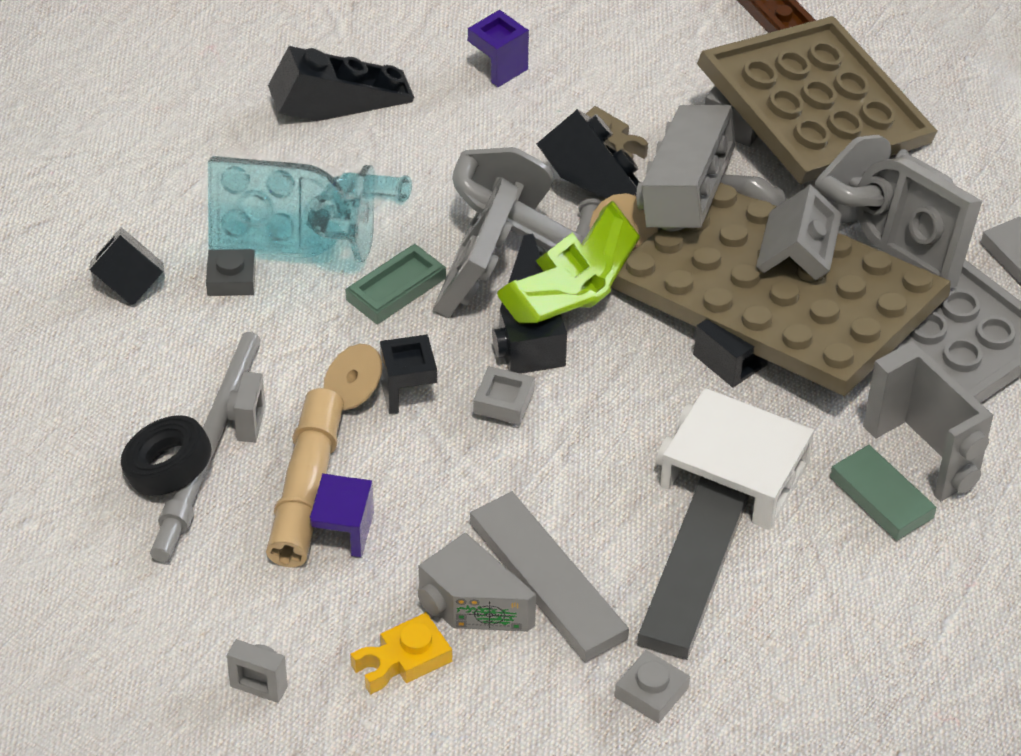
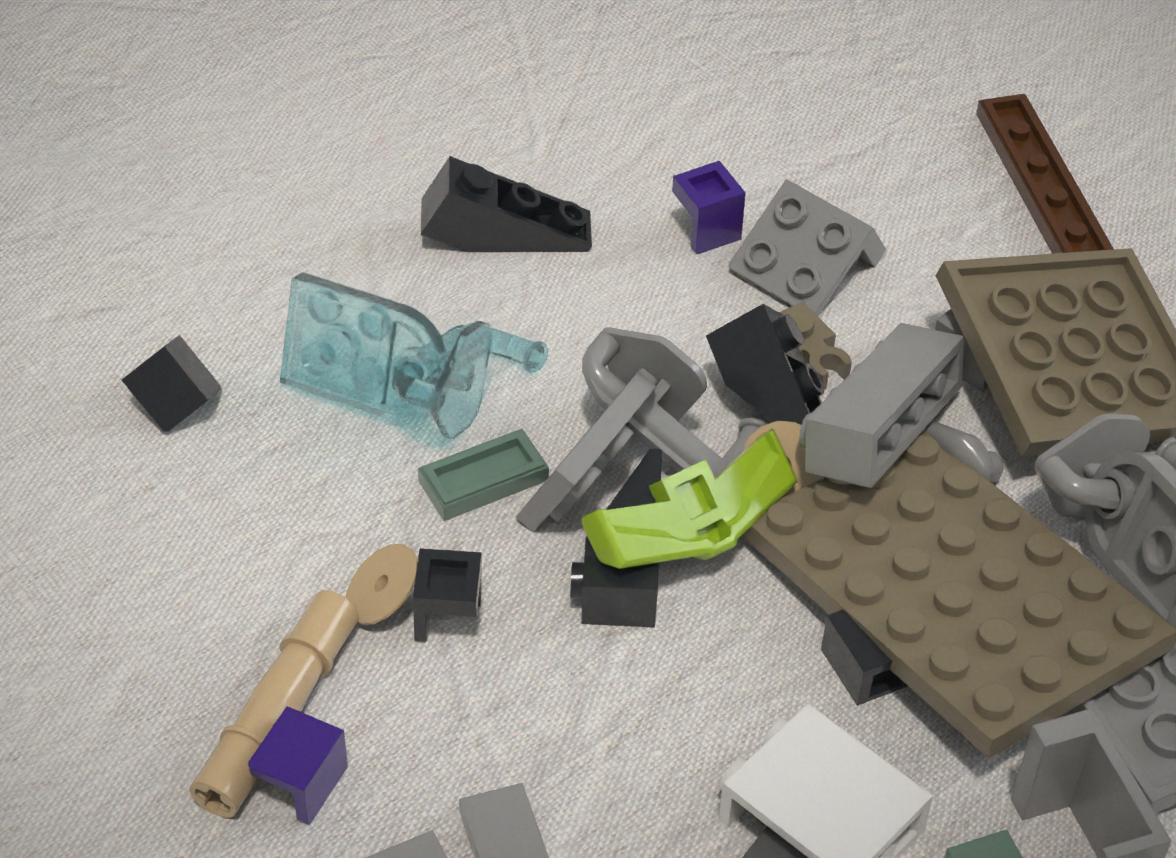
camera: 15 degrees right, 0 degrees up
black tyre [121,415,212,496] -> none
light grey bar [150,332,260,562] -> none
dark grey plate [206,249,256,296] -> none
light grey plate [227,372,265,443] -> none
light grey plate [473,366,535,425] -> none
light grey panel [756,184,842,280] -> none
none -> light grey bracket [729,179,886,316]

